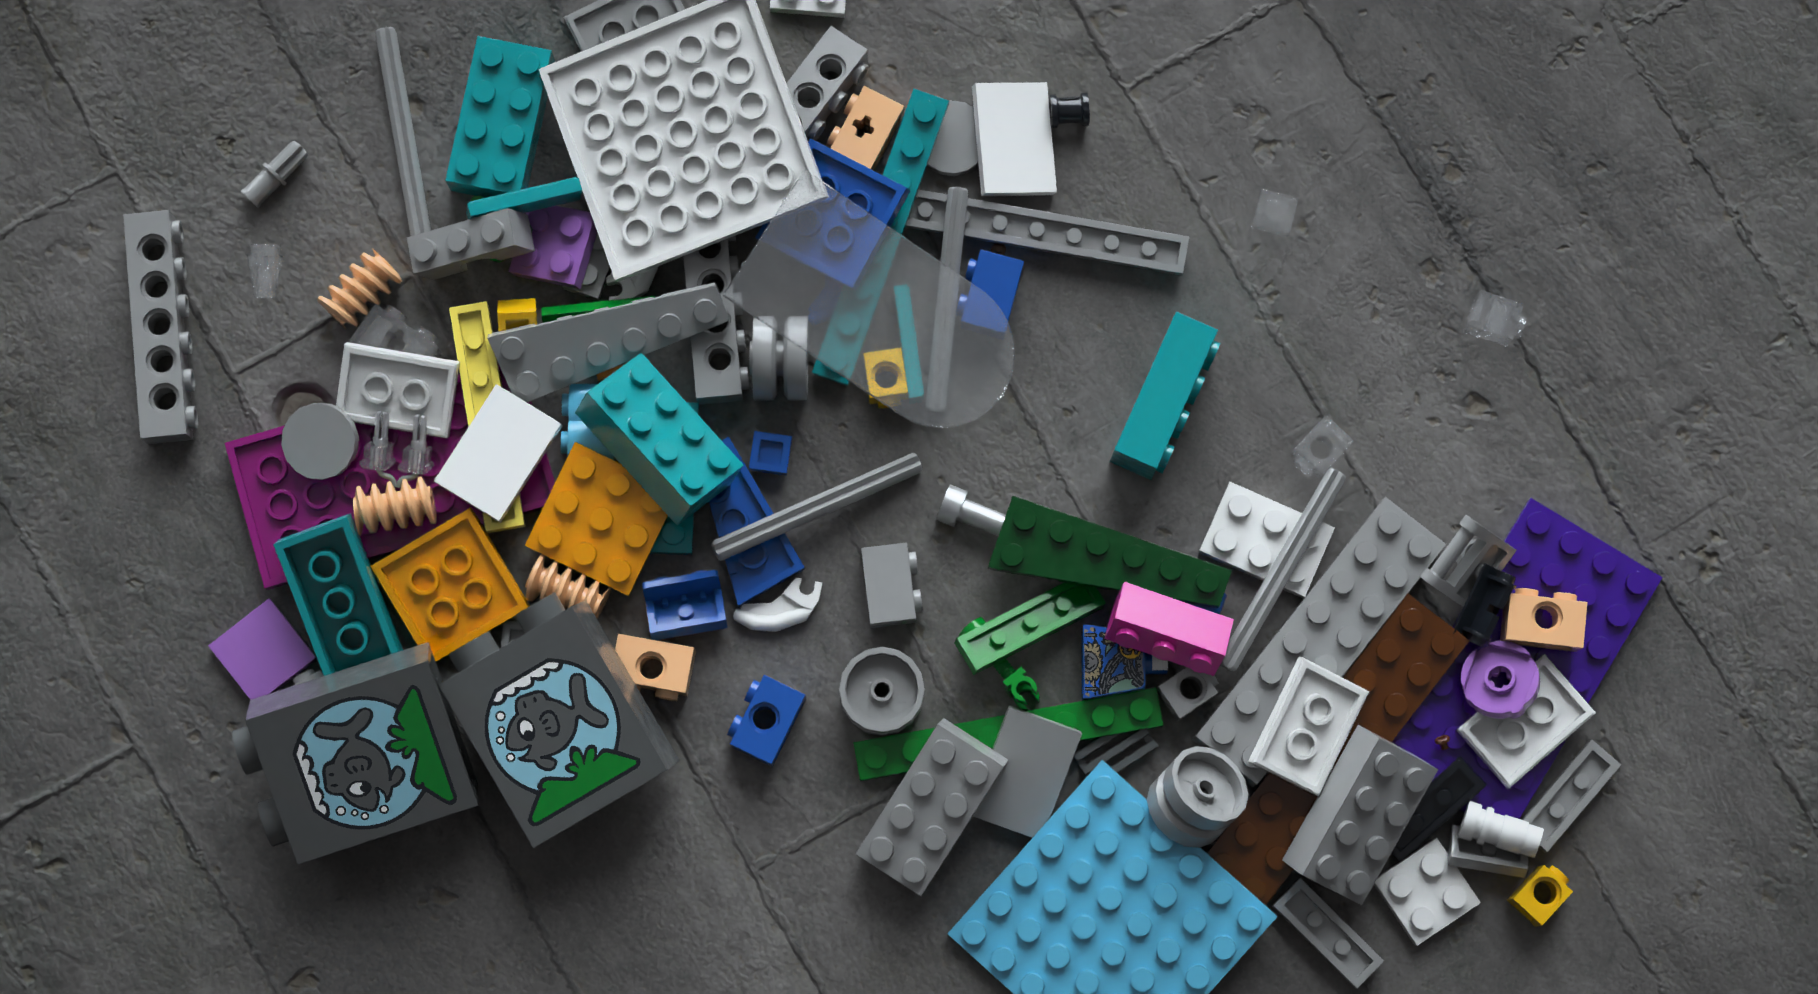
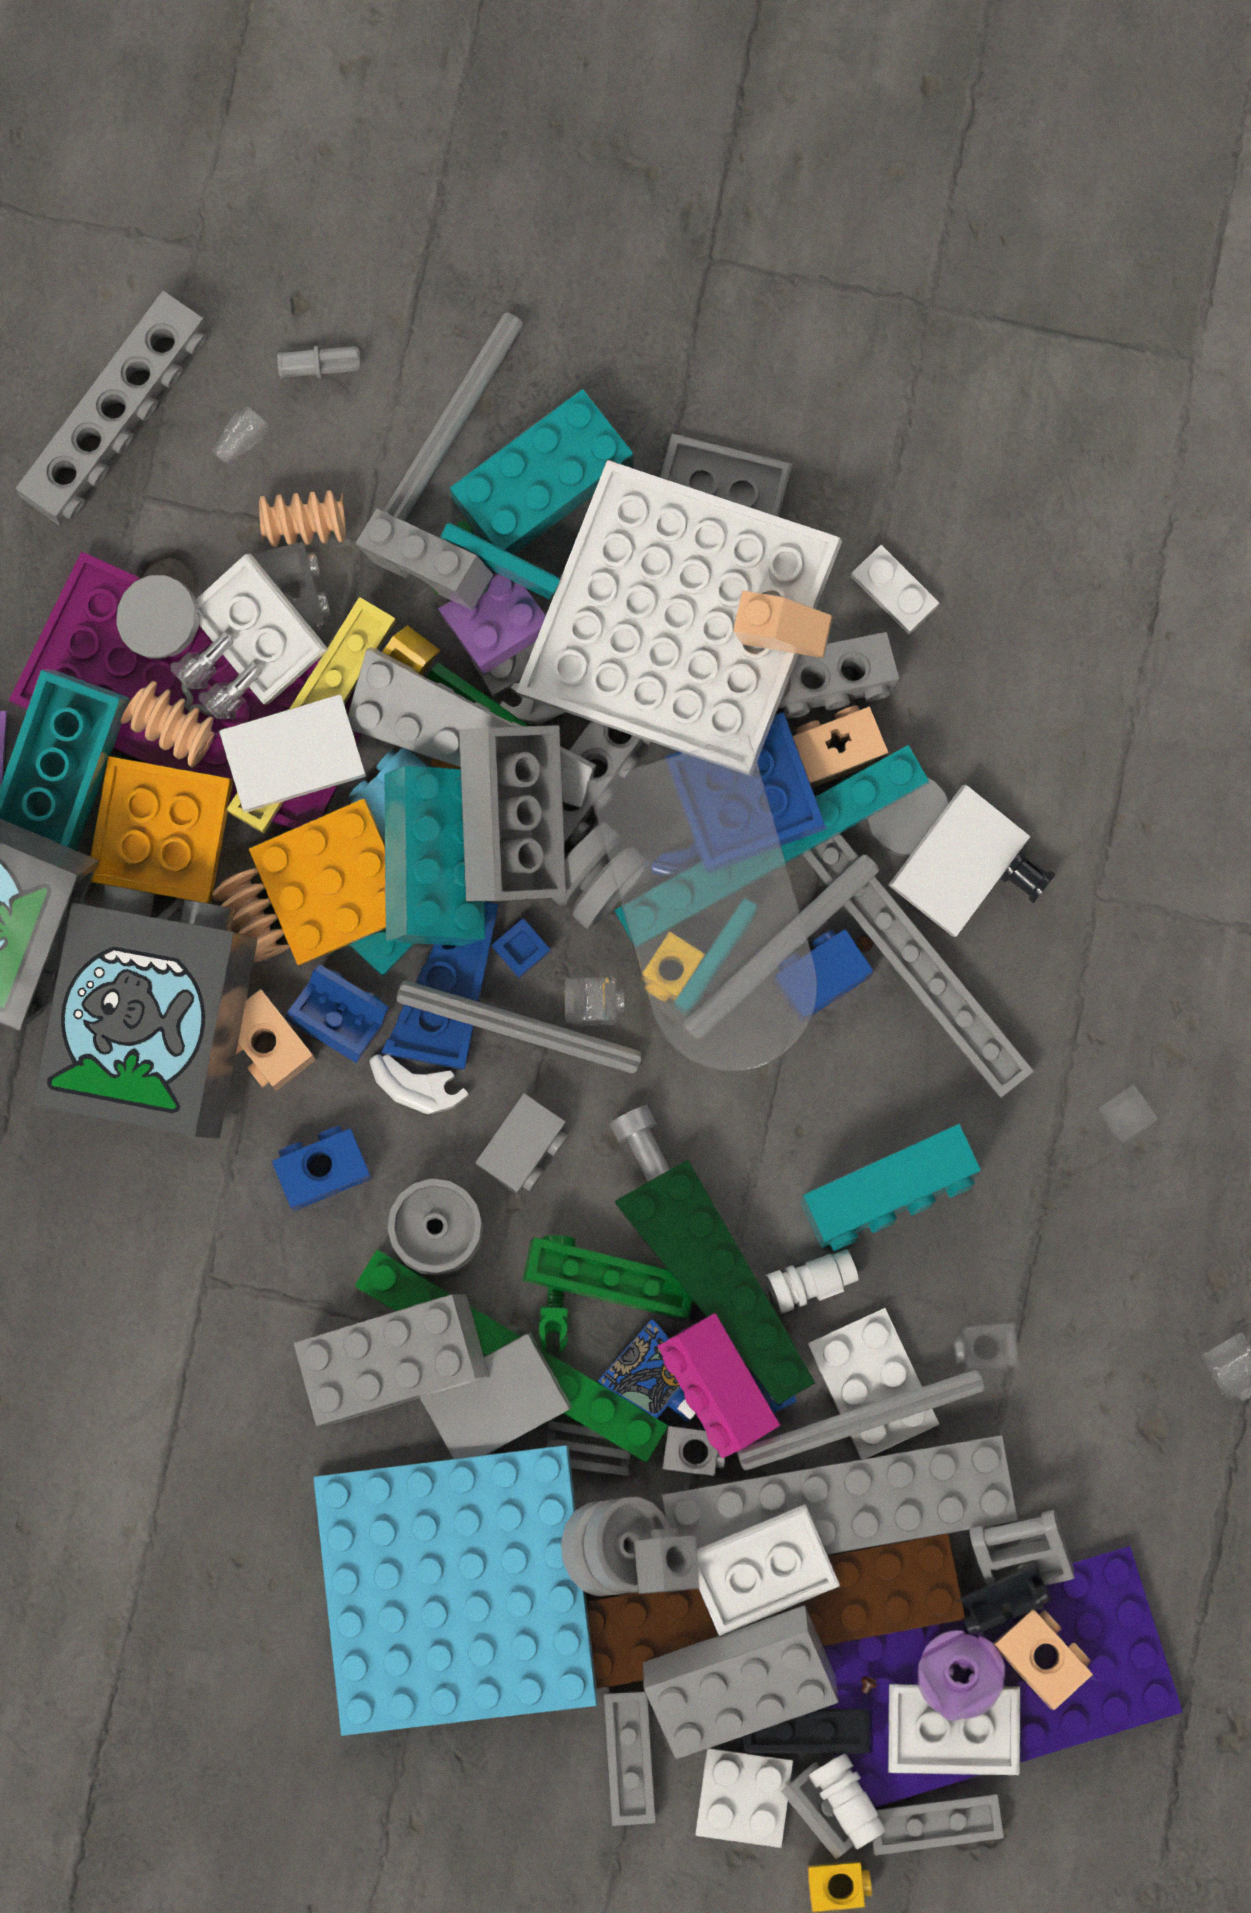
camera: 45 degrees right, 0 degrees up
none -> light grey brick [459,725,566,901]
none -> clear brick [565,978,625,1026]
none -> light grey brick [634,1528,700,1594]
none -> light nougat slope [733,590,833,658]
none -> white axle [765,1249,859,1314]

